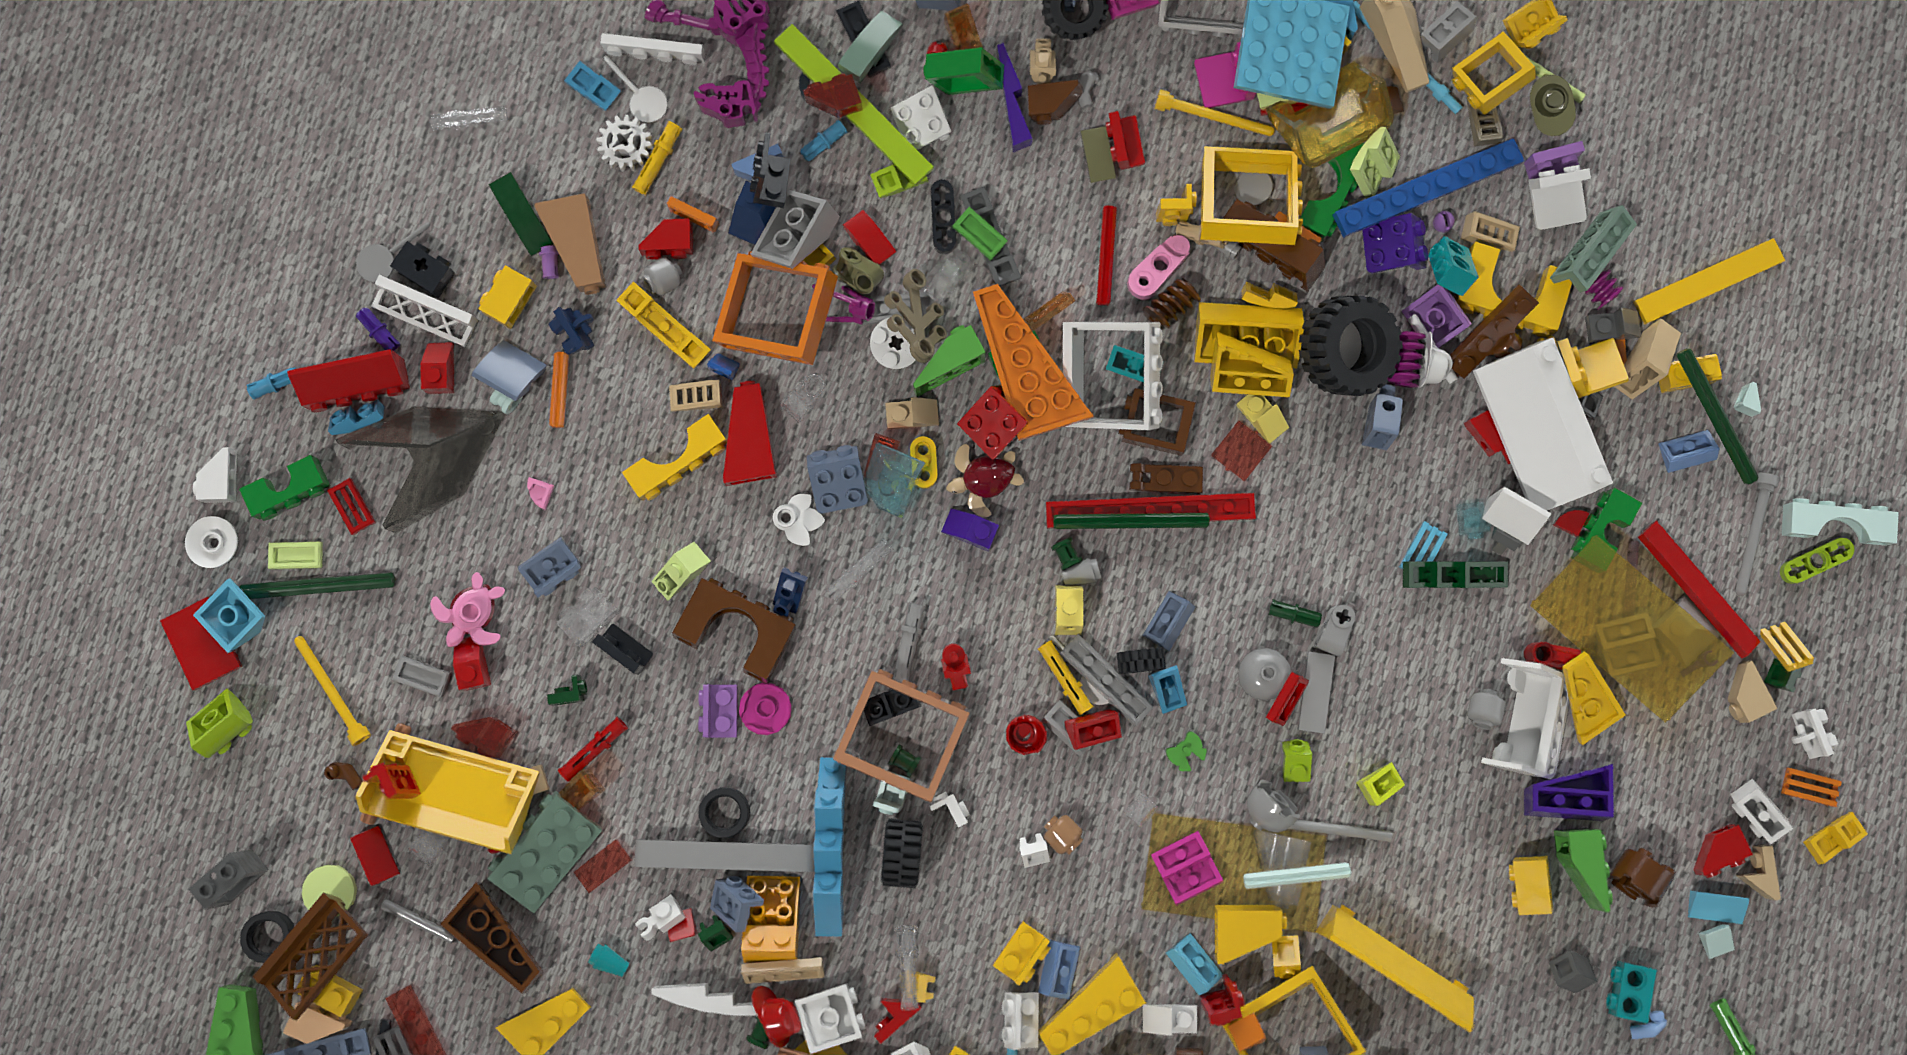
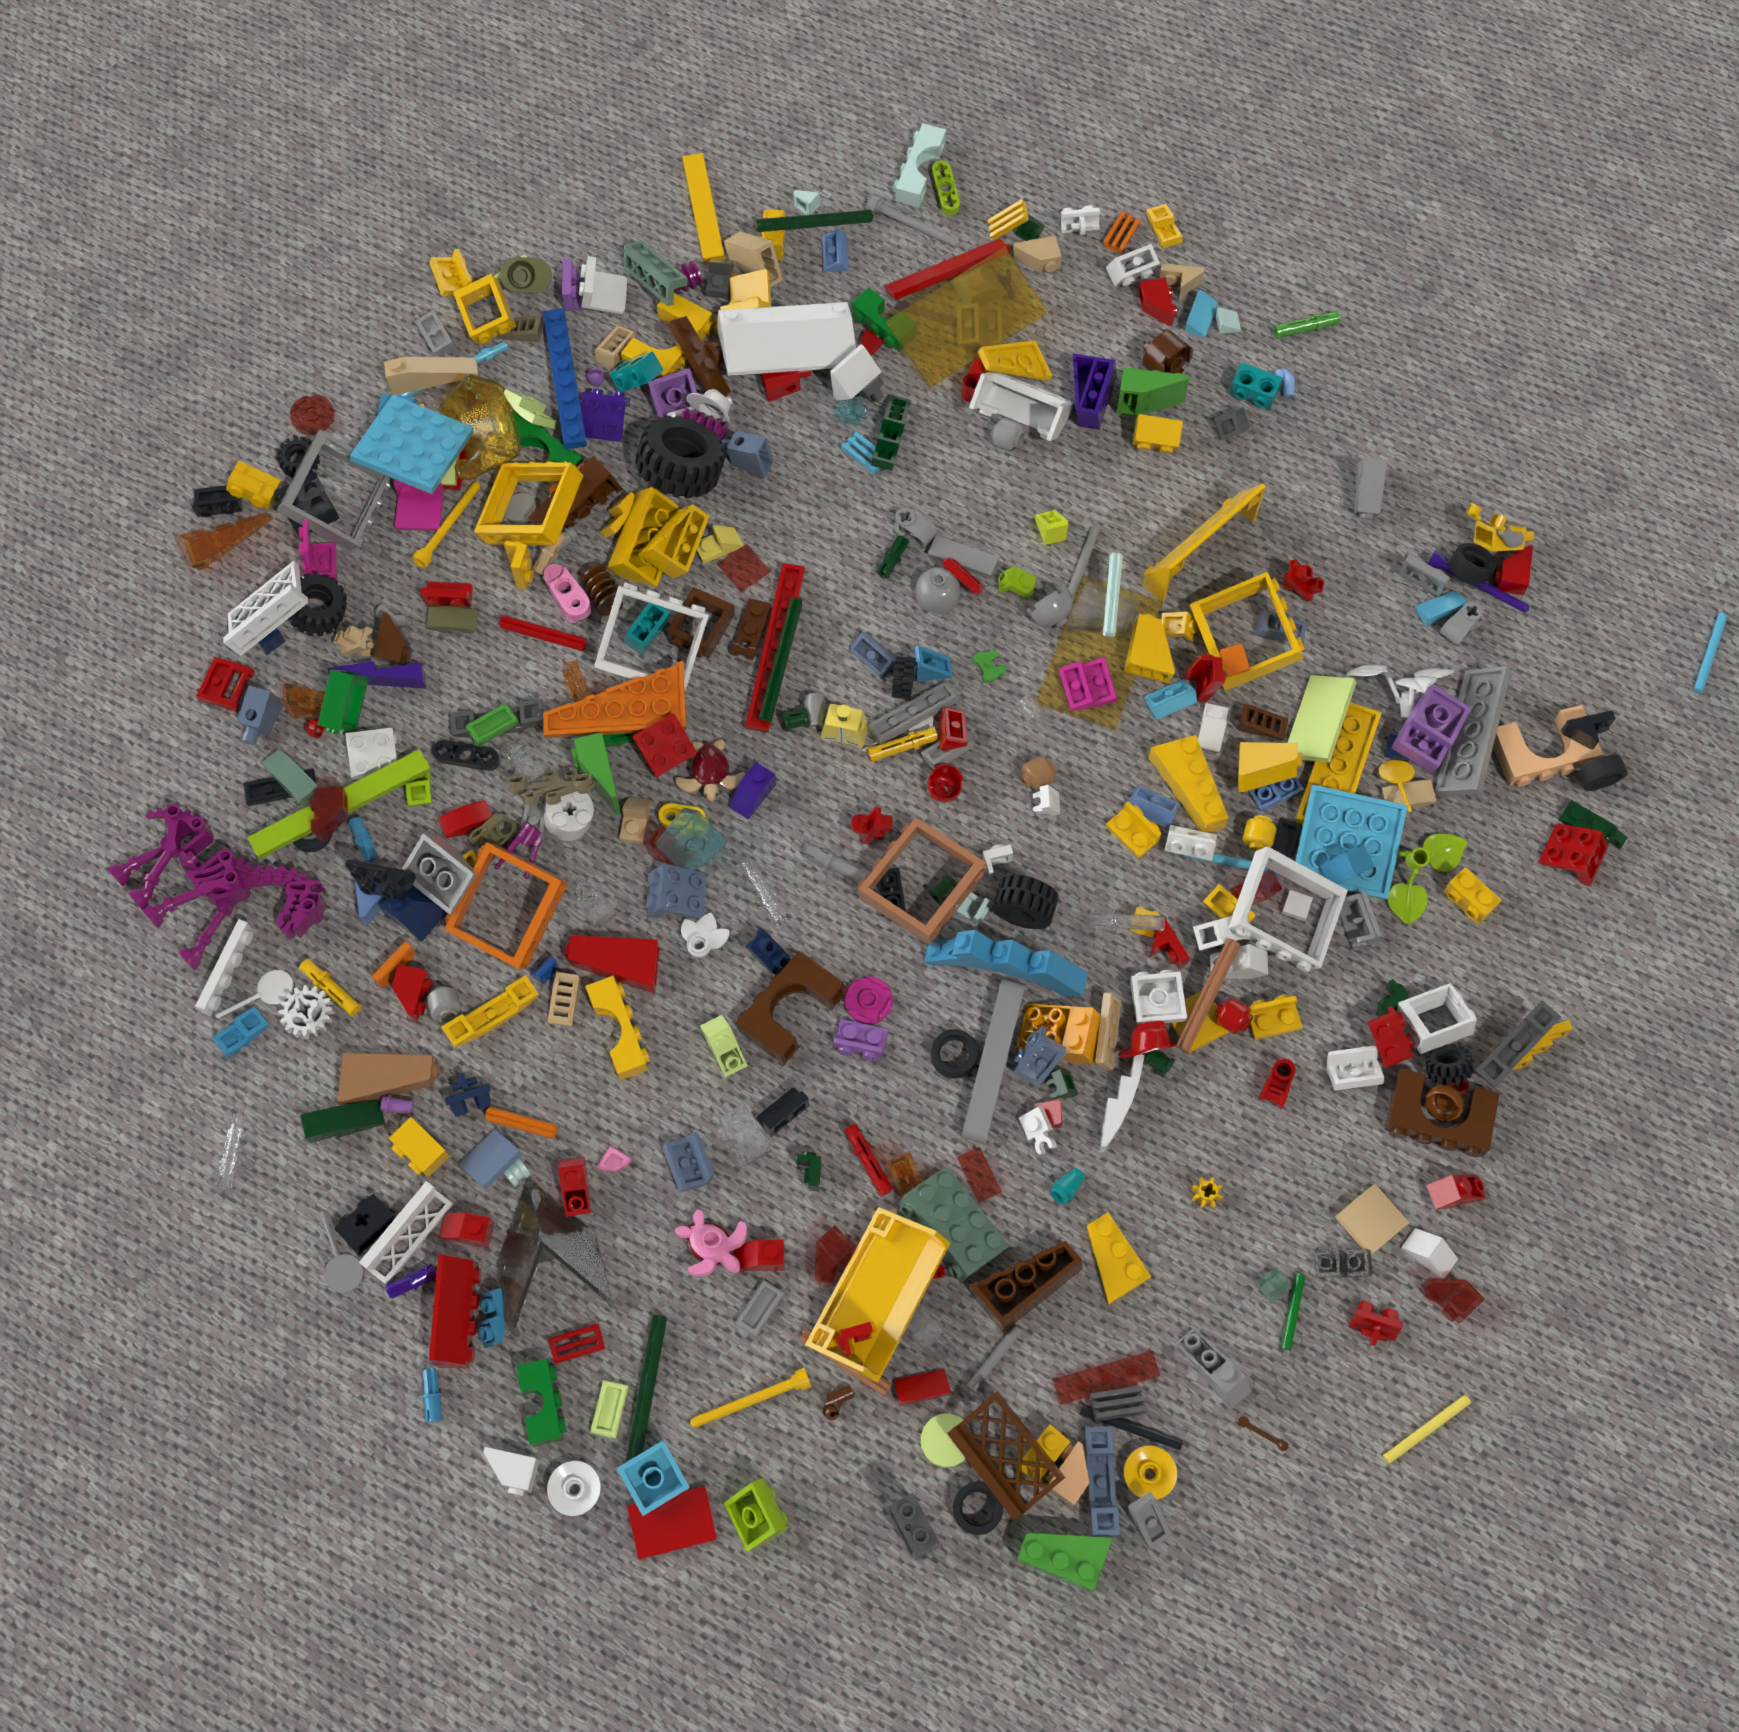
camera: 80 degrees left, 15 degrees down
none -> red slope [558,1156,591,1217]

